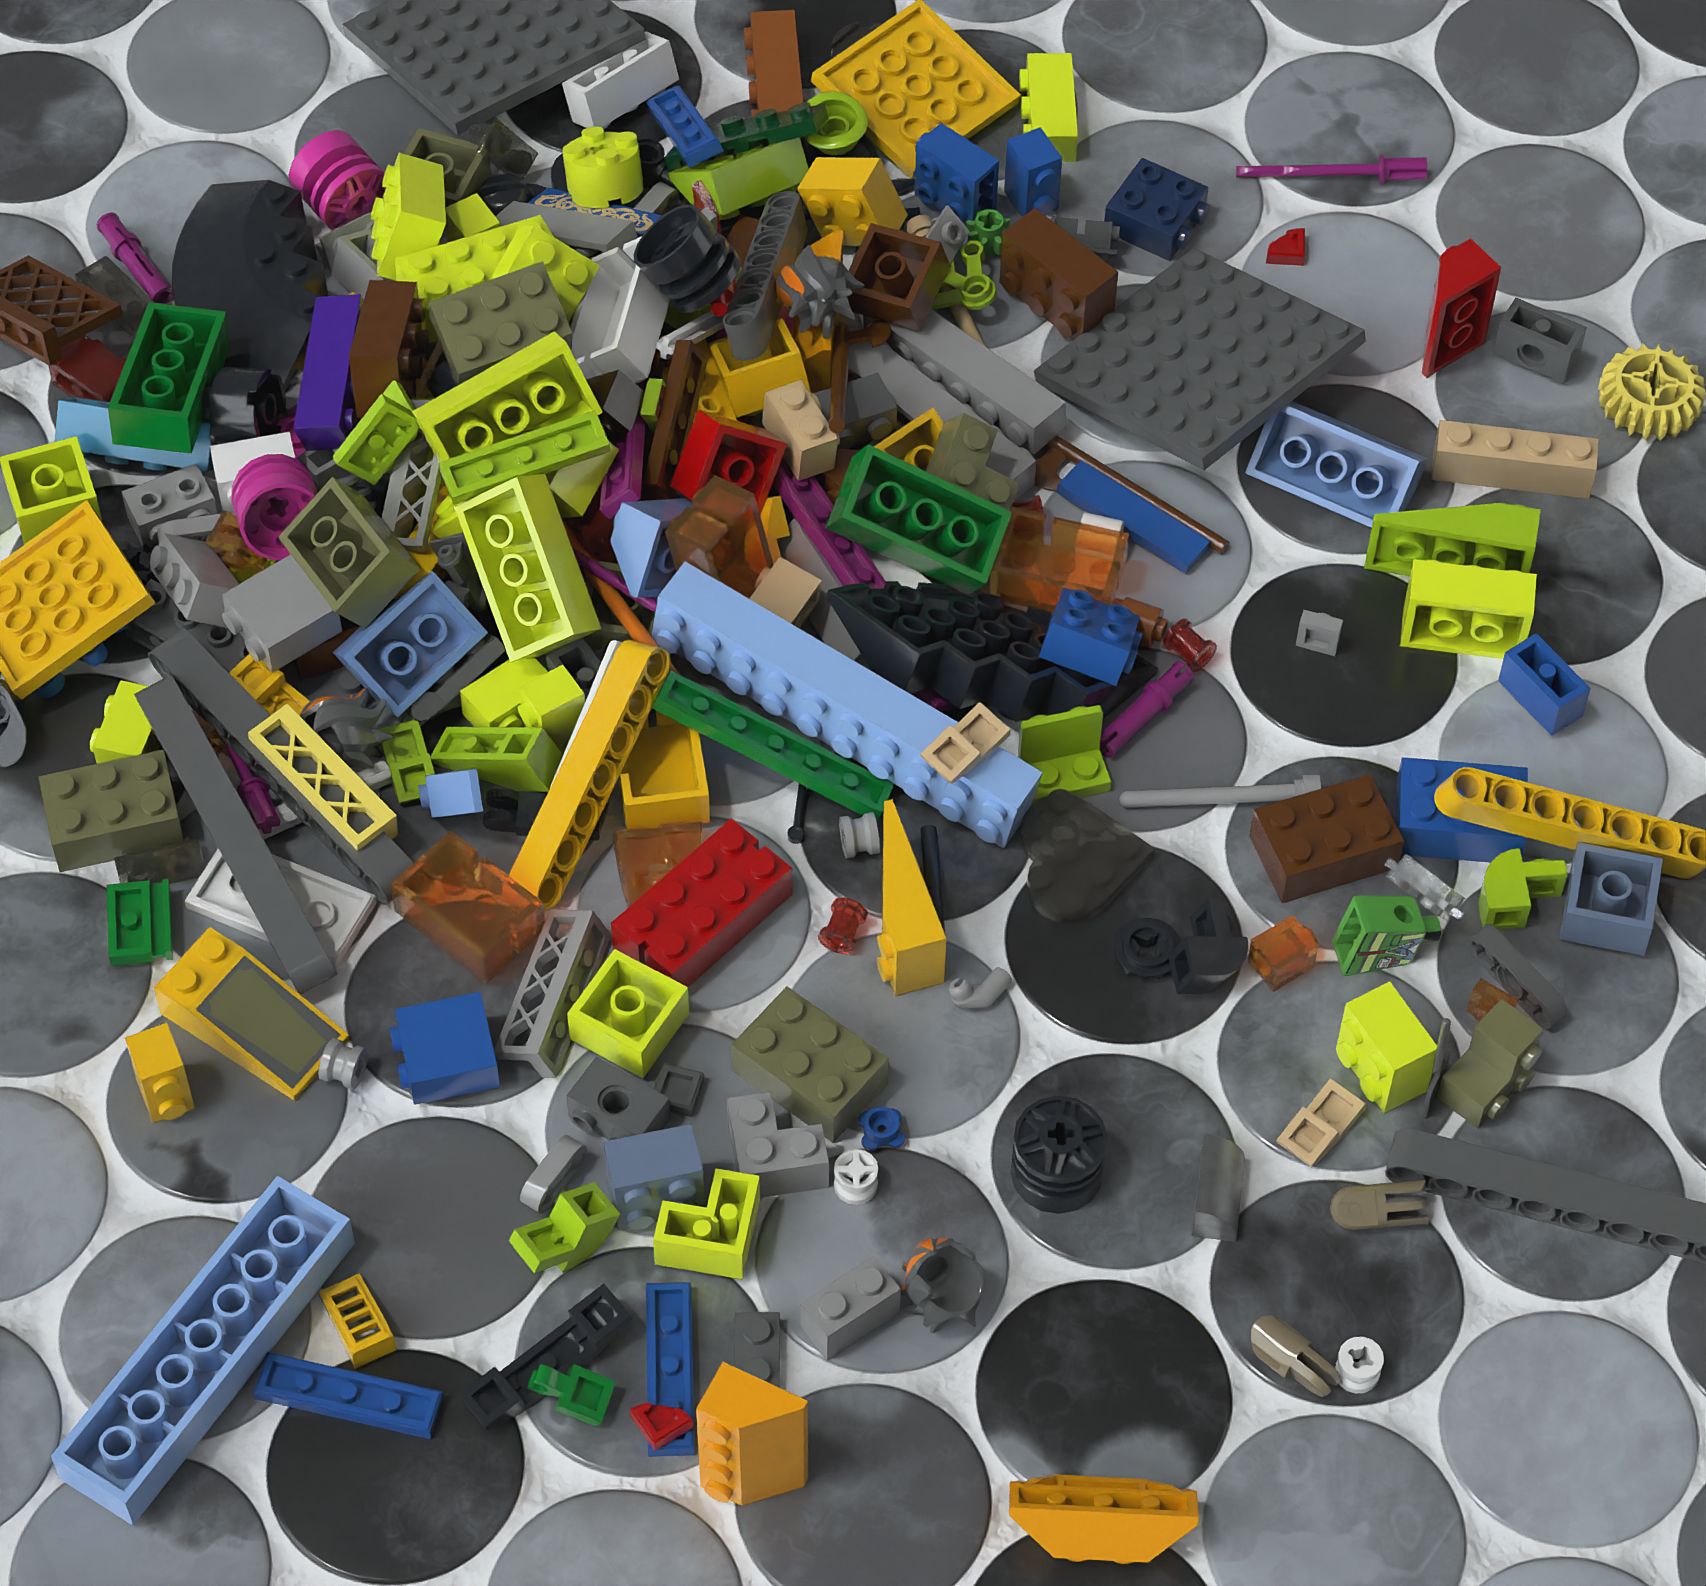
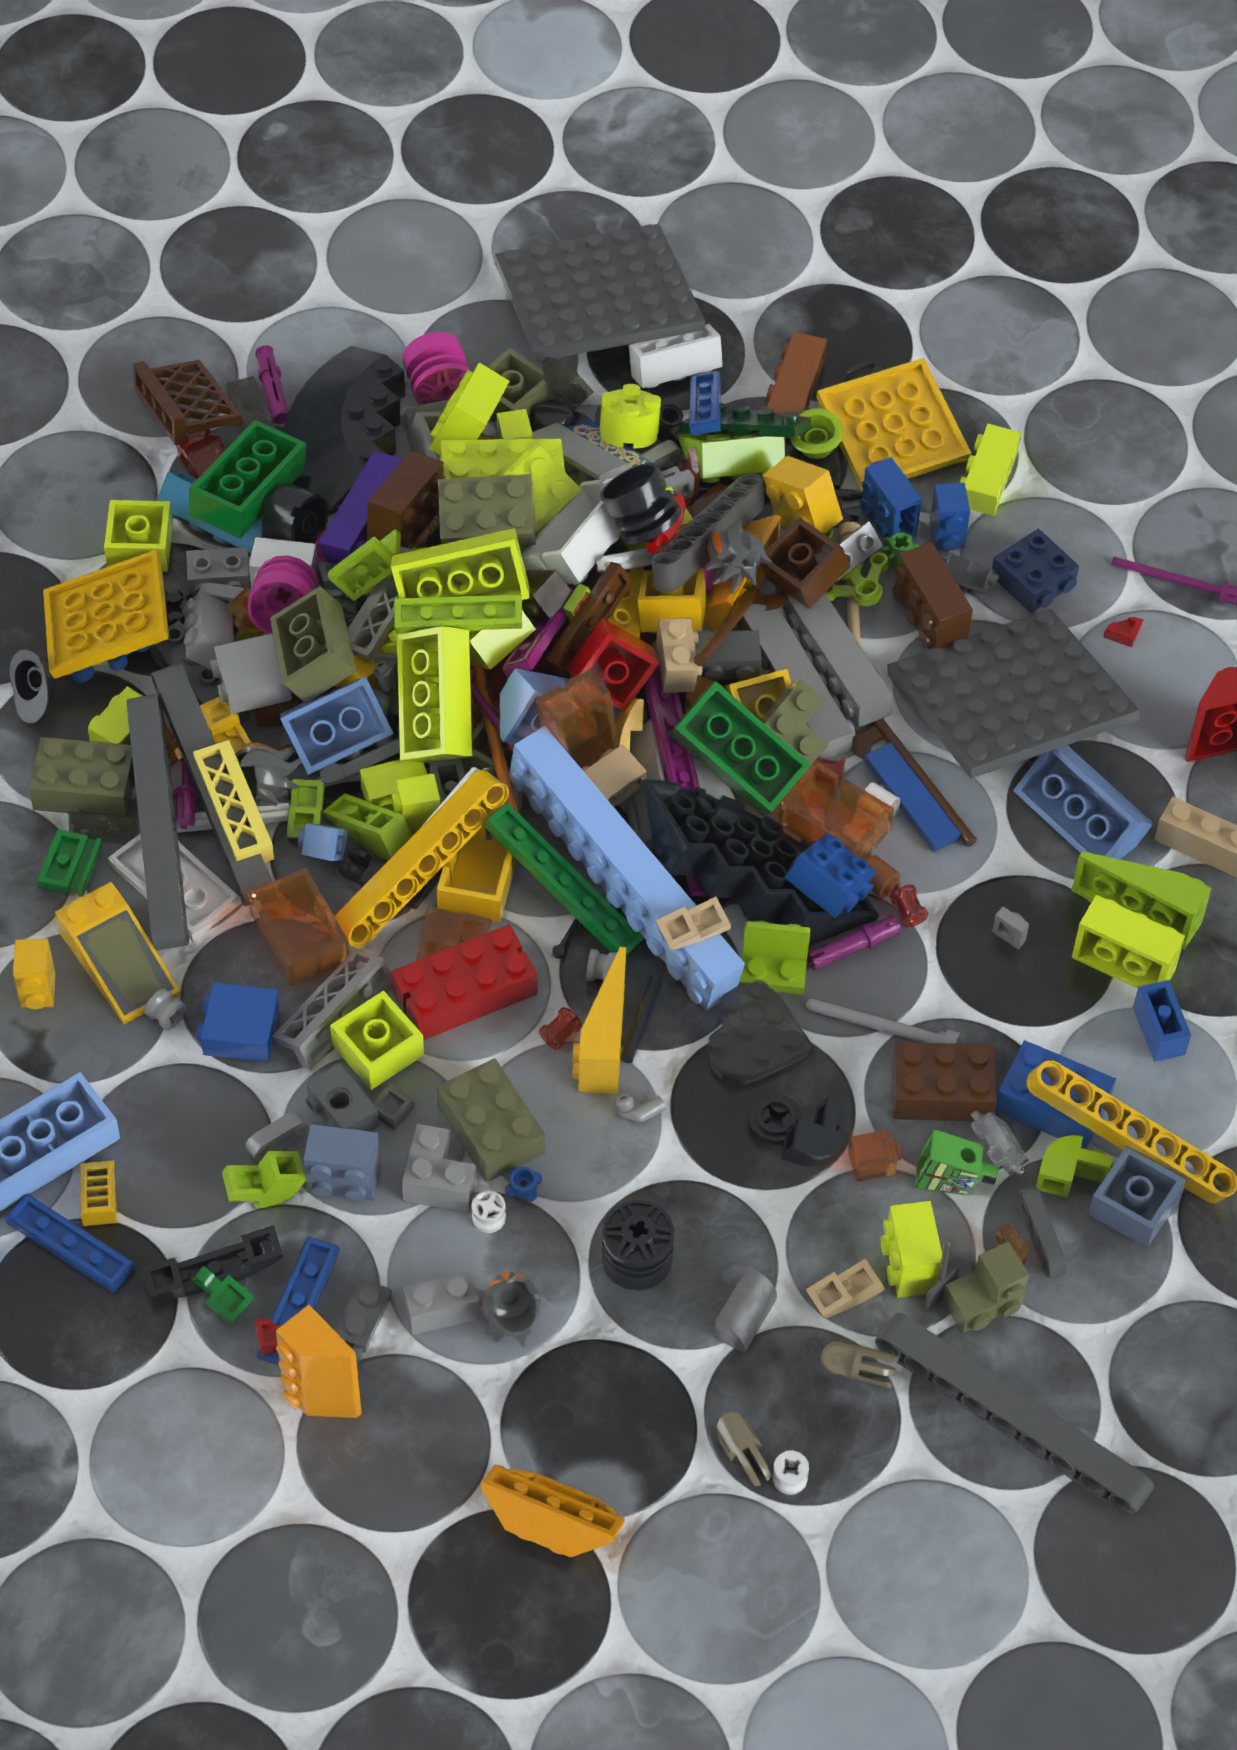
camera: 20 degrees right, 0 degrees up
neon yellow brick [653,1168,760,1279] -> none

